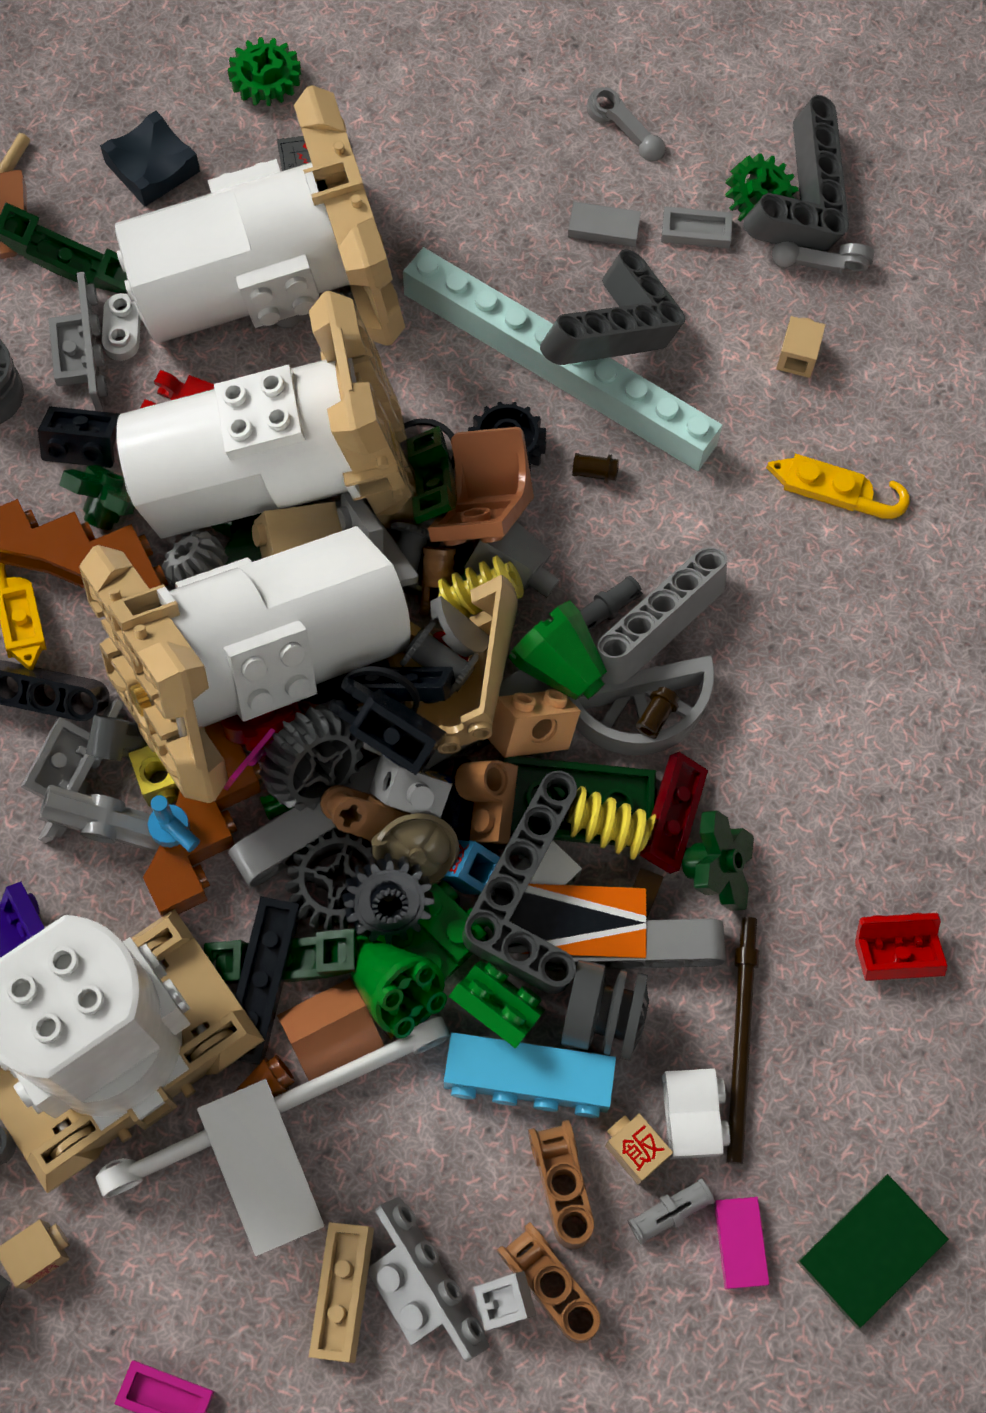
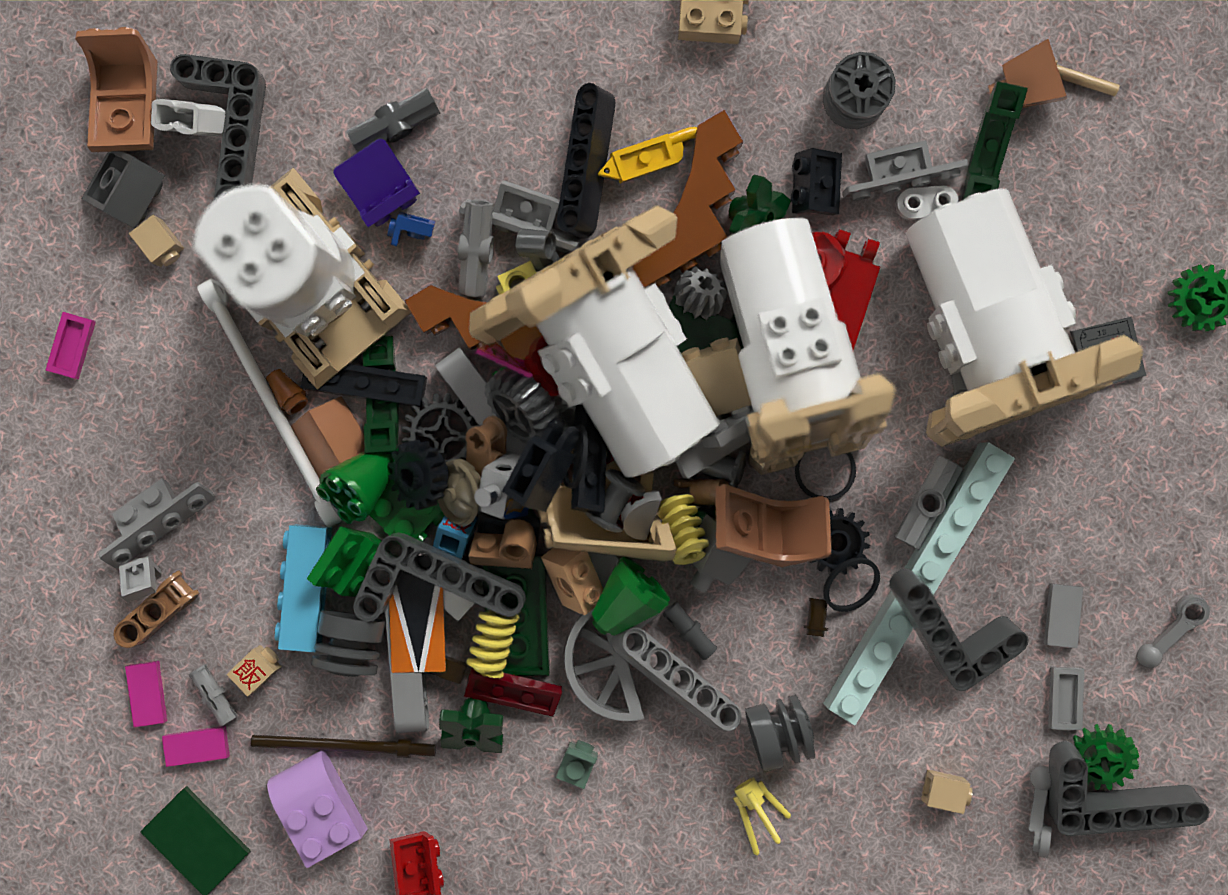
camera: 85 degrees right, 20 degrees up
black brick [100,111,200,207] -> none
dark azure piece [148,795,200,852] -> none
white sticker [197,1079,324,1256] -> none
tan plate [309,1222,374,1363] -> none
dark green slope [406,426,457,524] -> none
medium nougat piece [528,1120,594,1250] -> none
dark brown pin [635,687,679,739] -> none
white brick [662,1068,730,1159] -> none
yellow plate [766,453,910,519] -> none
none -> dark pink tile [125,661,167,727]
none -> lavender brick [267,751,368,869]
none -> blue bracket [387,212,436,247]
none -> sand green bracket [556,740,598,789]
none -> light yellow plant [733,777,791,855]
none -> dark grey wheel [745,694,815,773]
none -> black piece [823,557,880,612]
none -> light grey piece [894,456,963,550]

